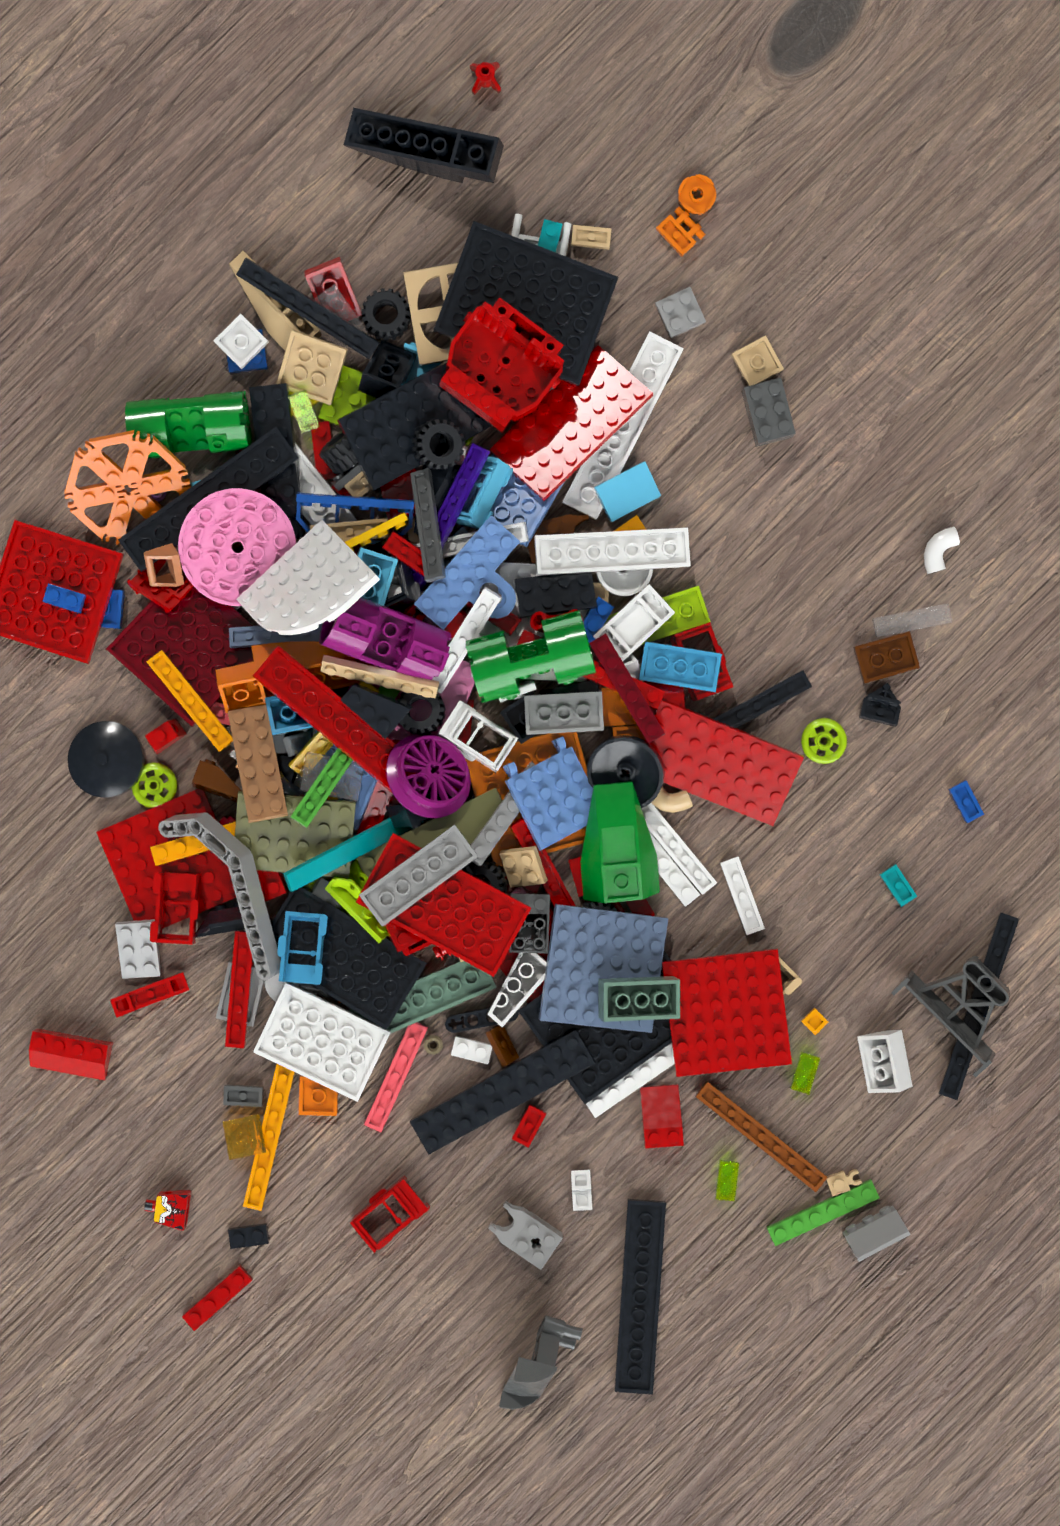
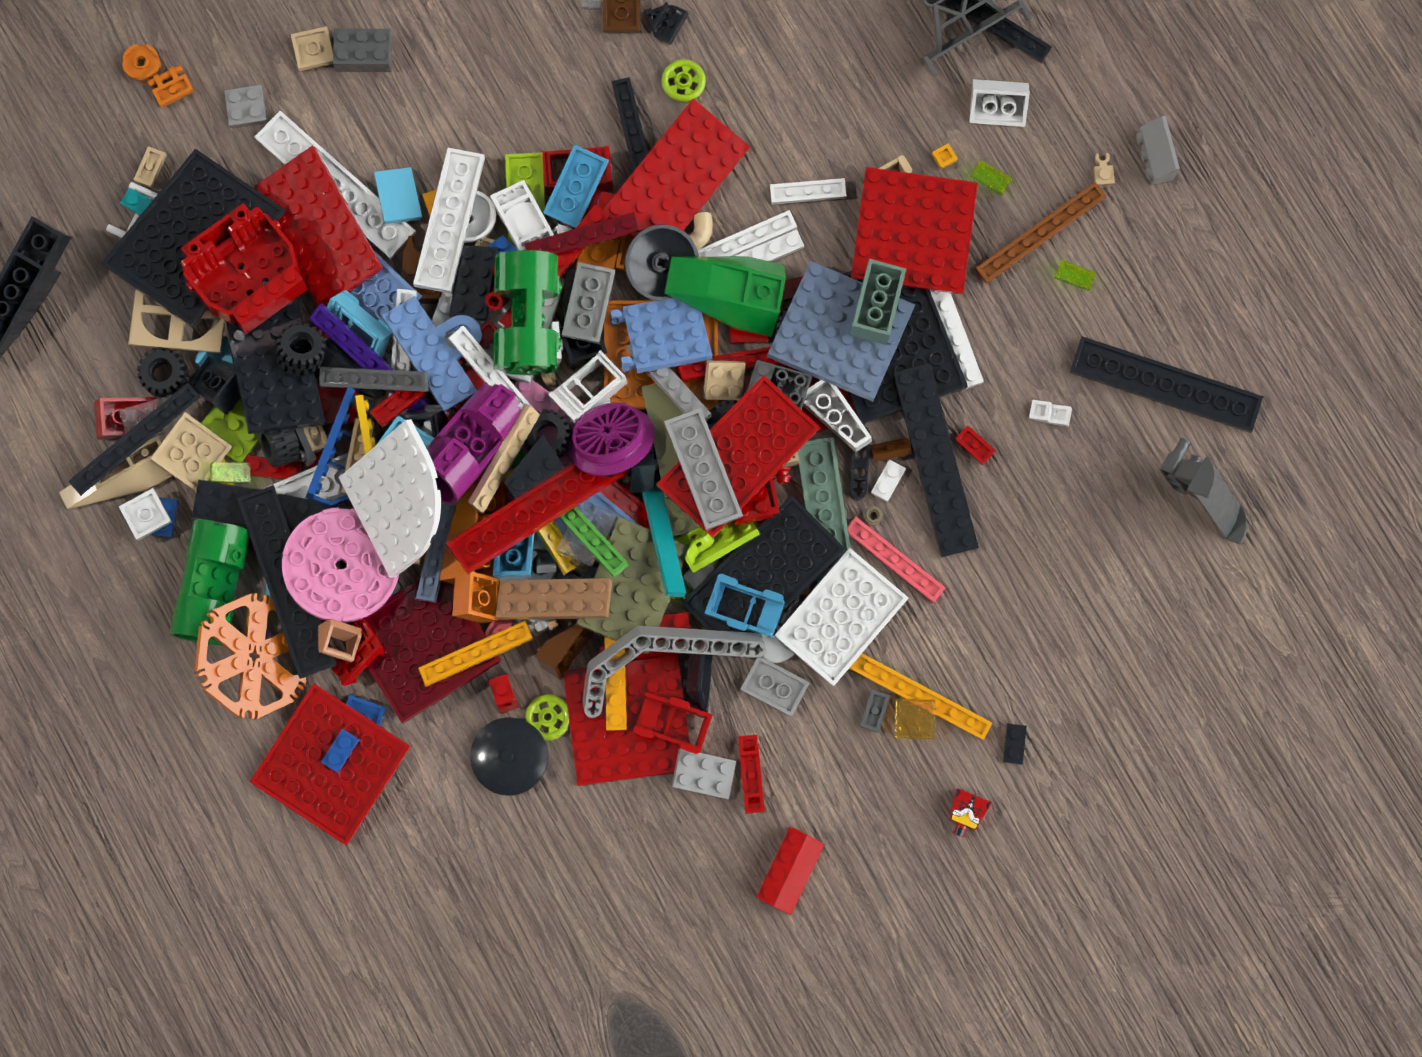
camera: 70 degrees left, 10 degrees down
red plate [182,1265,253,1331] -> none
red plate [225,931,253,1048] -> none
orange plate [299,1075,338,1116] -> none
red piece [350,1175,430,1253] -> none
light grey brick [488,1201,563,1270] -> none
red slope [640,1084,684,1149] -> none
bright green plate [767,1179,879,1246] -> none
teal plate [879,864,917,907] -> none

